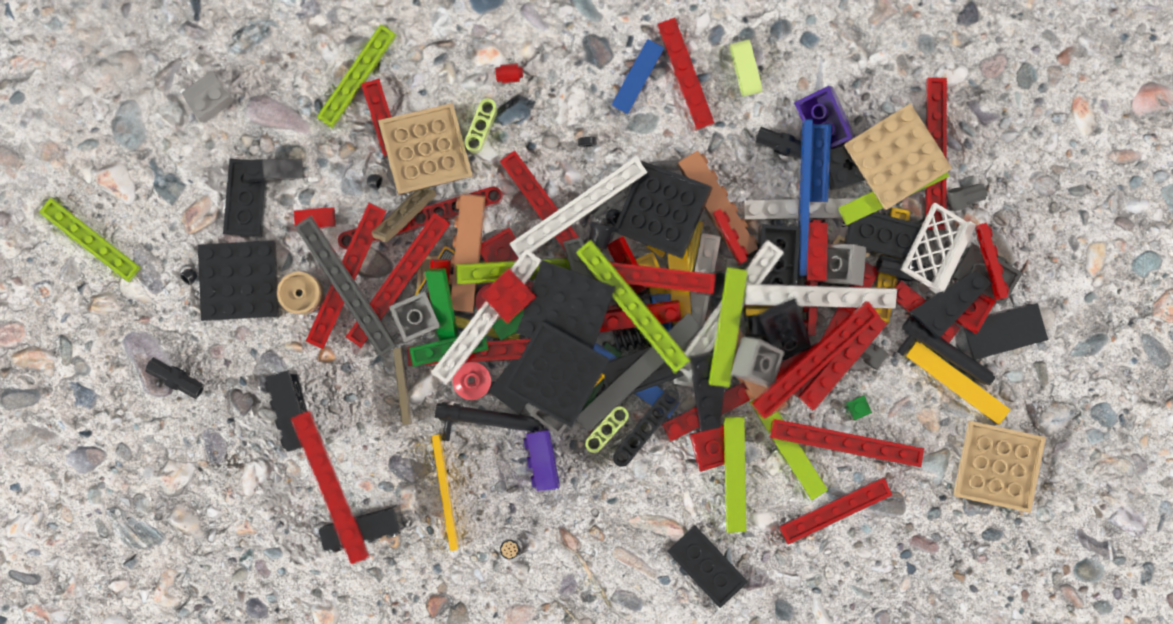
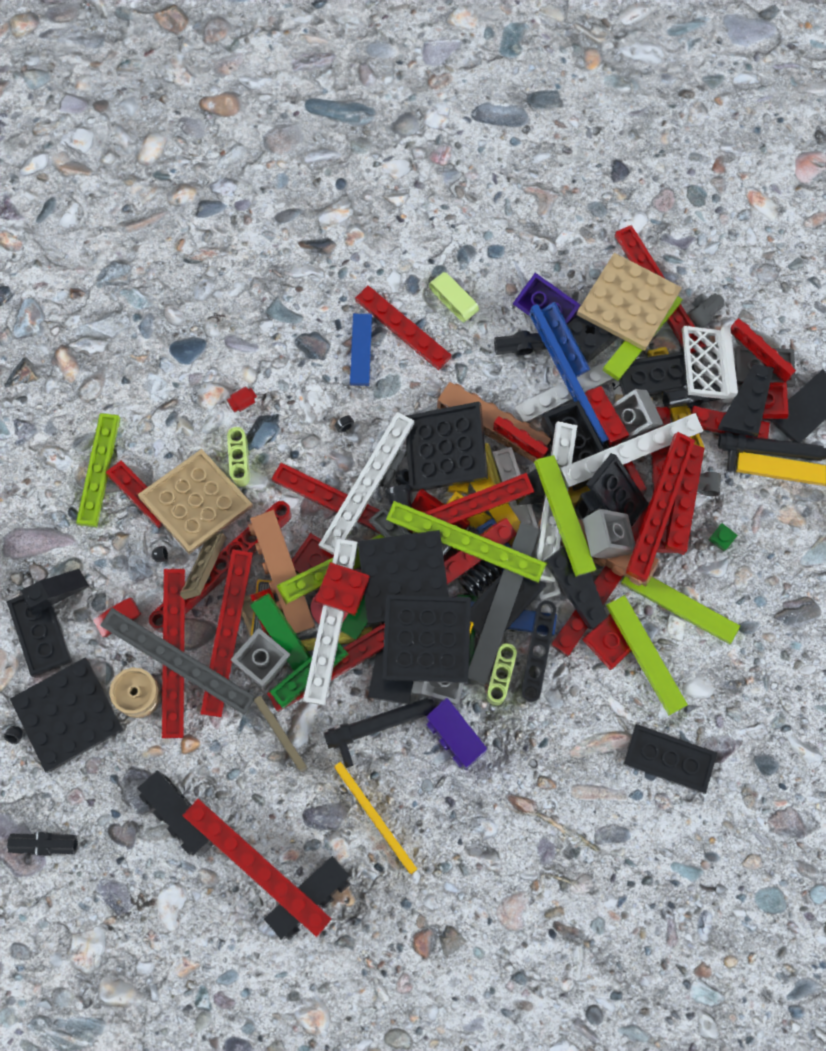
camera: 30 degrees left, 15 degrees down
coral dish [453,362,491,400] -> none
tile [500,539,520,559] -> none
red plate [769,419,924,467] -> none
red plate [779,477,892,545] -> none

